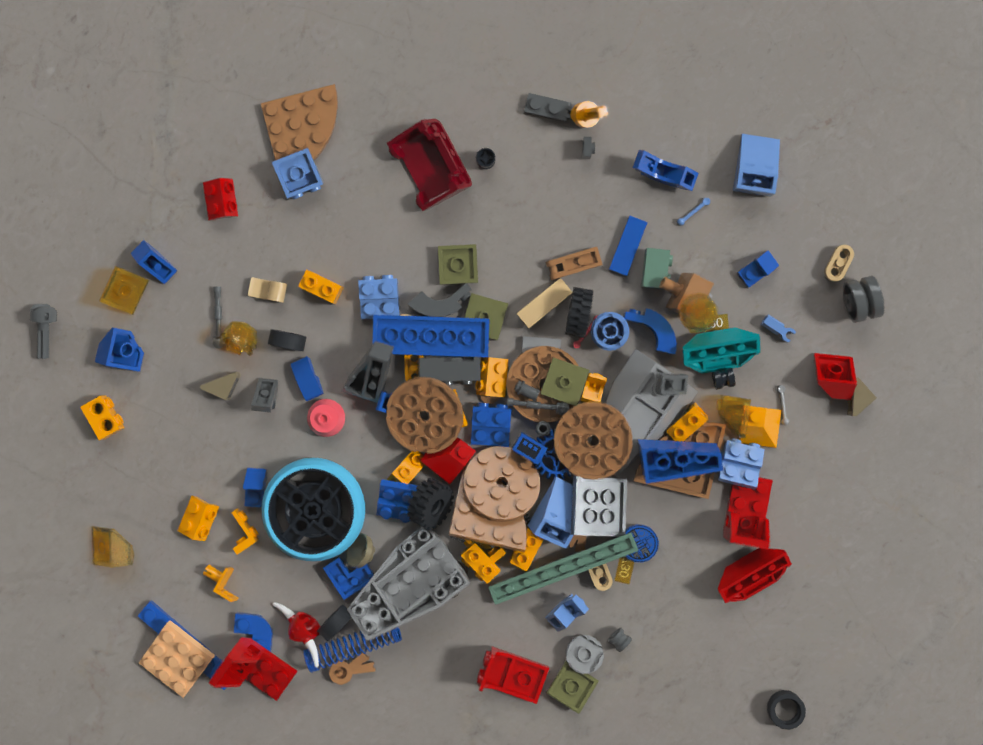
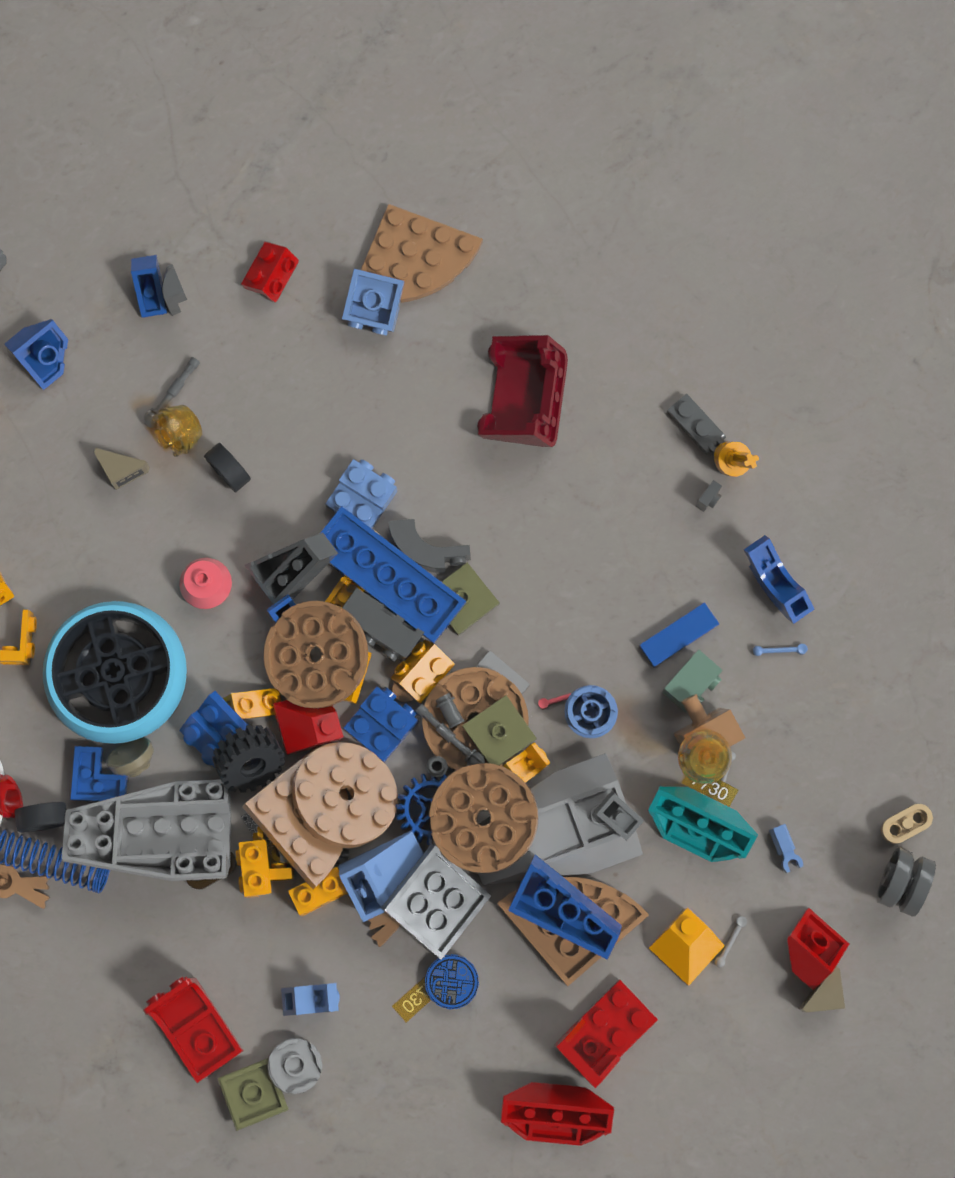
camera: 35 degrees right, 10 degrees down
clear yellow slope [99,266,149,314] -> none
blue slope [243,468,267,507] -> none
tan panel [248,277,287,303] -> none
dark grey slope [251,378,278,413] -> none
blue slope [290,356,324,401] -> none
light orange brick [298,269,344,304] -> none
olive plate [438,244,478,285] -> none
black wheel [476,148,495,170] -> none
sand green plate [488,532,639,605] -> none
slope [512,432,548,465] -> none
tan slope [517,278,572,329] -> none
medium nougat plate [545,247,603,281] -> none
black tyre [565,287,593,338] -> none
tan plate [588,563,613,591] -> none
dark grey wheel [608,628,632,652] -> none
blue arch [623,308,677,354] -> none
light orange bracket [667,402,708,441] -> none
black wheel [712,368,736,390] -> none
clear yellow slope [716,395,751,438] -> none
medium blue plate [718,438,765,489] -> none
medium blue slope [733,134,780,197] -> none
blue slope [737,250,779,288] -> none
none -> dark grey slope [163,264,187,315]

